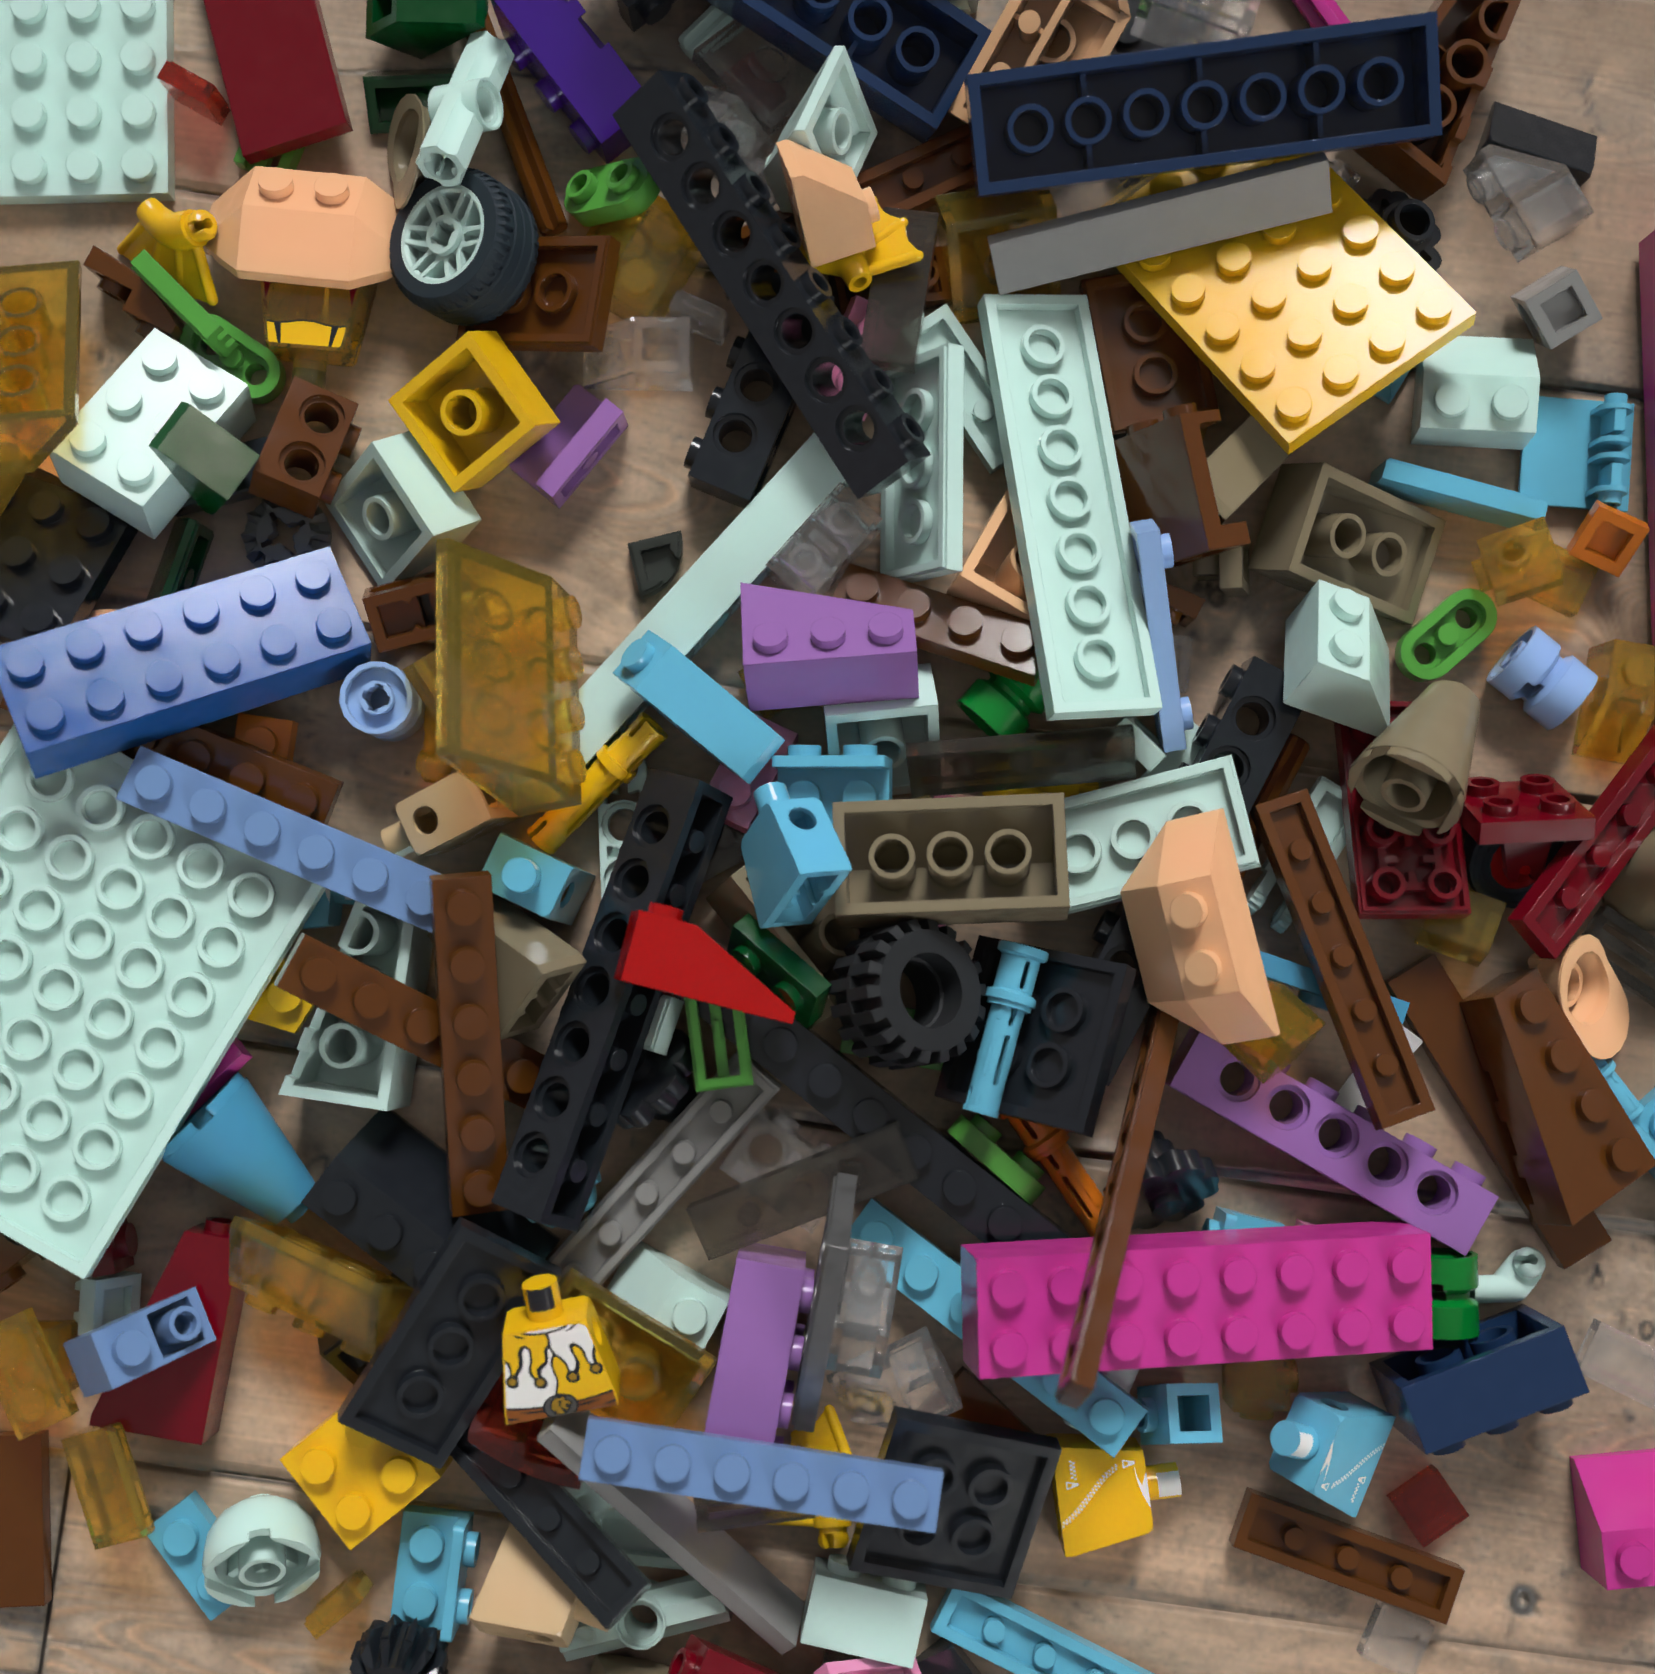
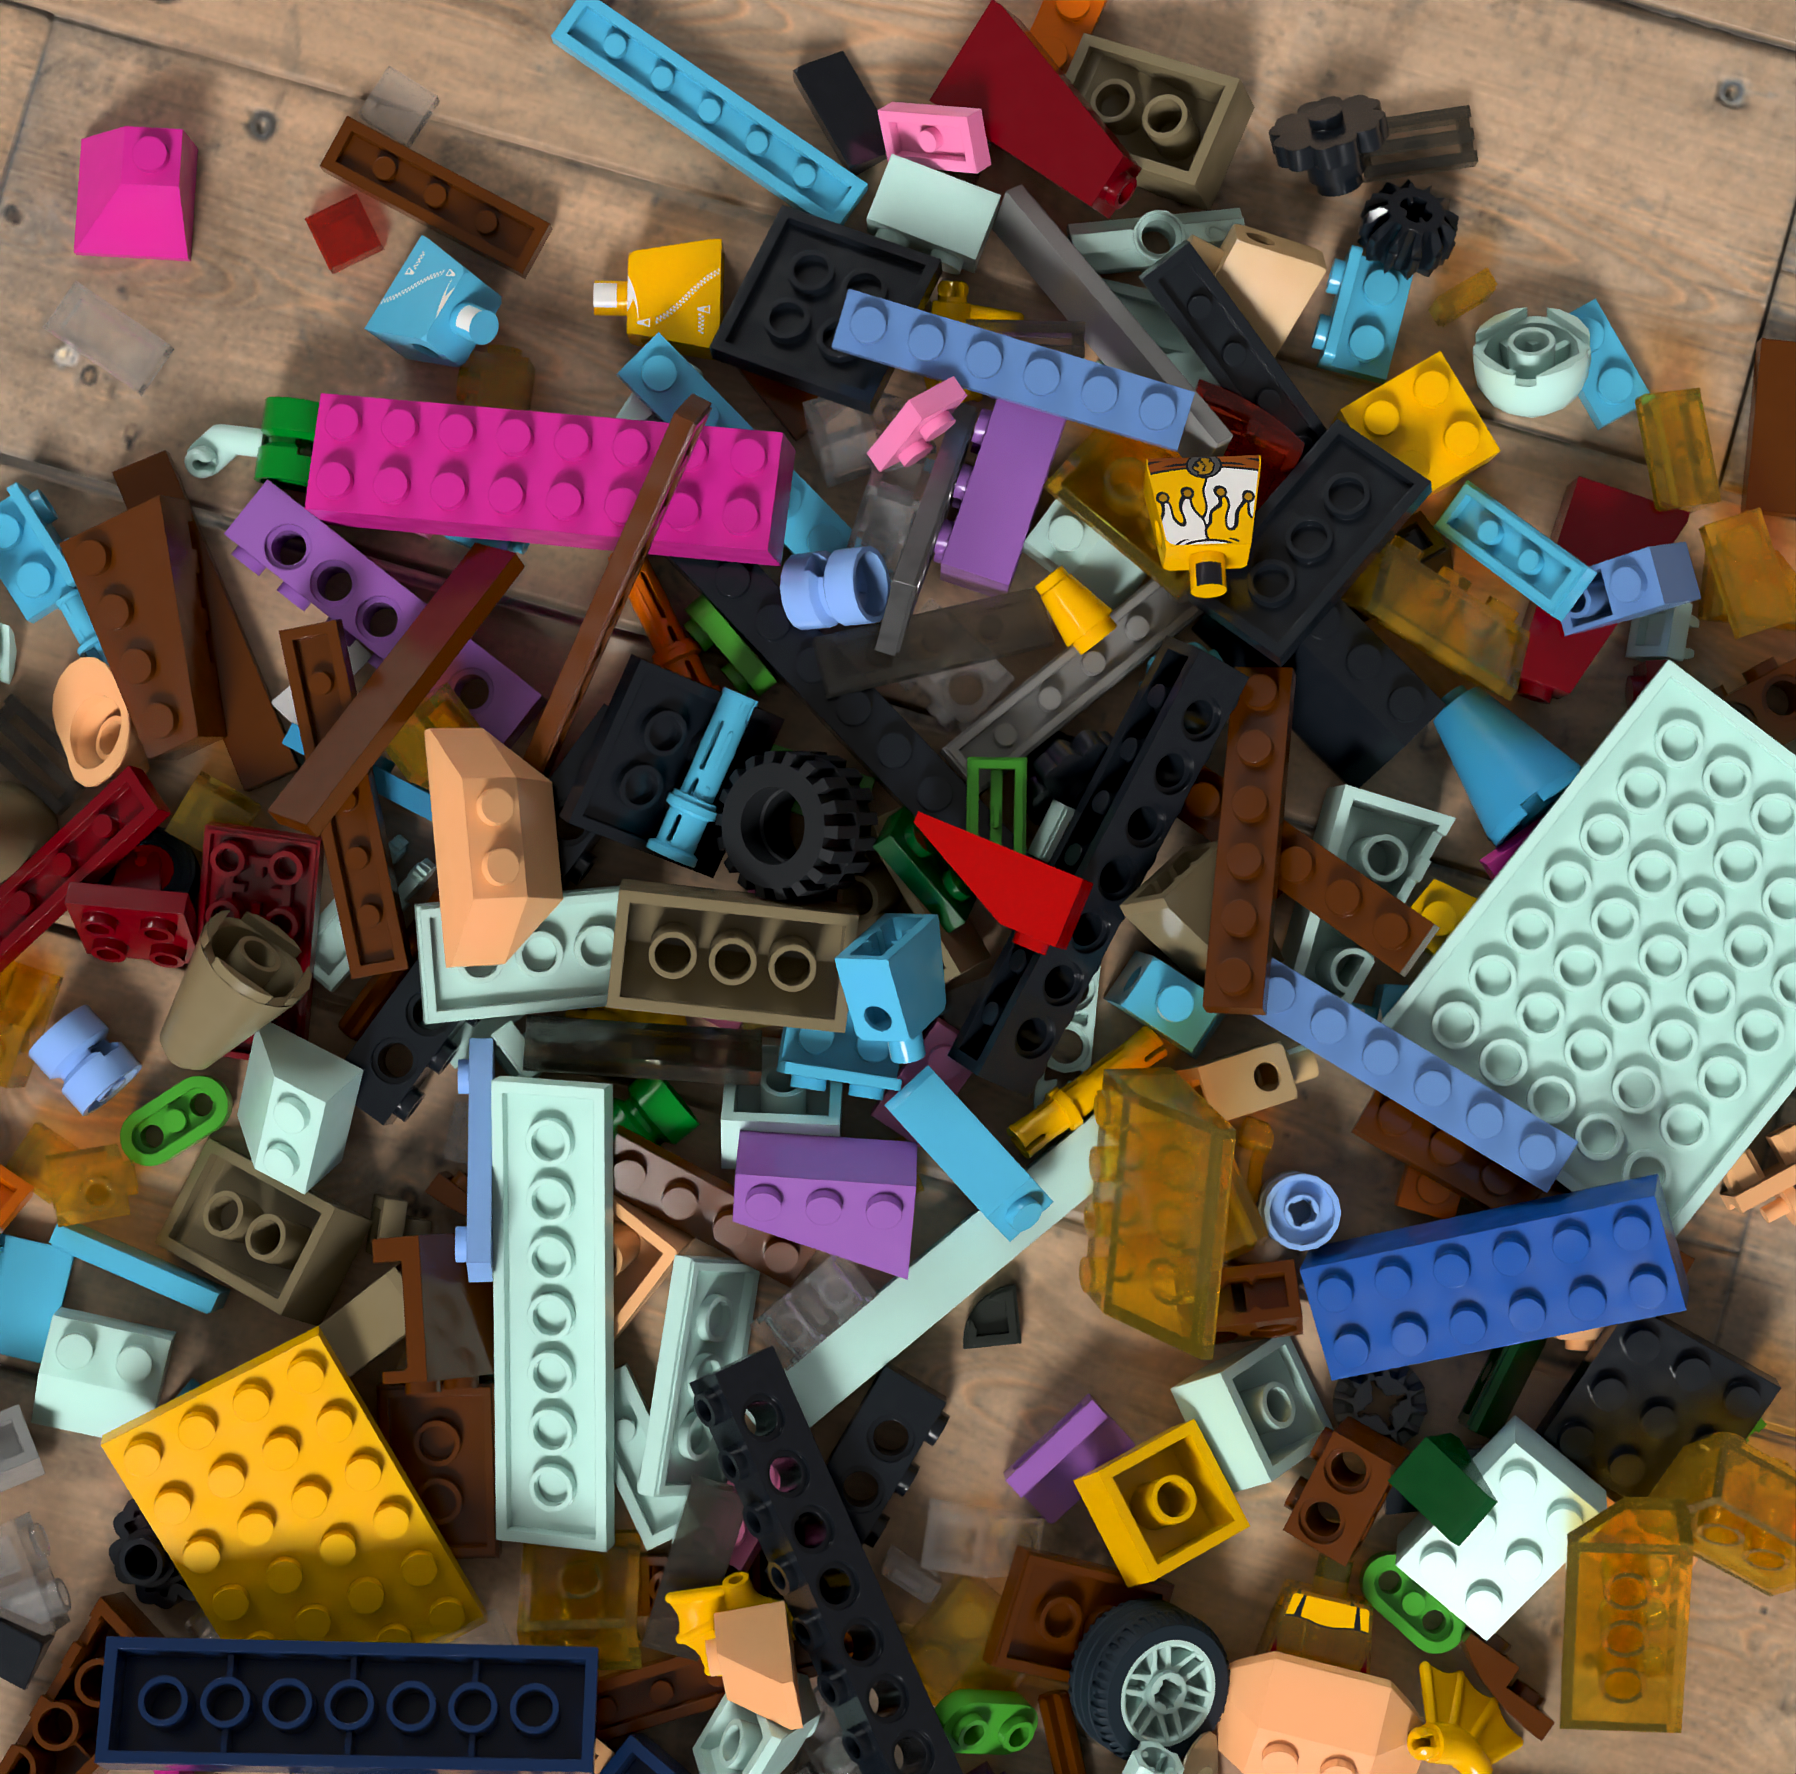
camera: 165 degrees left, 0 degrees up
bright green tile [130,249,239,358] -> none
light grey tile [987,151,1333,295] -> none
black plant [1103,1130,1219,1230] -> none
medium azure brick [1136,1383,1223,1445] -> none
dark blue brick [1369,1304,1590,1456] -> none
none -> reddish brown tile [267,542,525,837]
none -> light blue wheel [780,546,891,630]
none -> bright pink plate [867,376,967,472]
none -> yellow cone [1035,565,1118,655]
none -> medium azure tile [1434,480,1597,622]

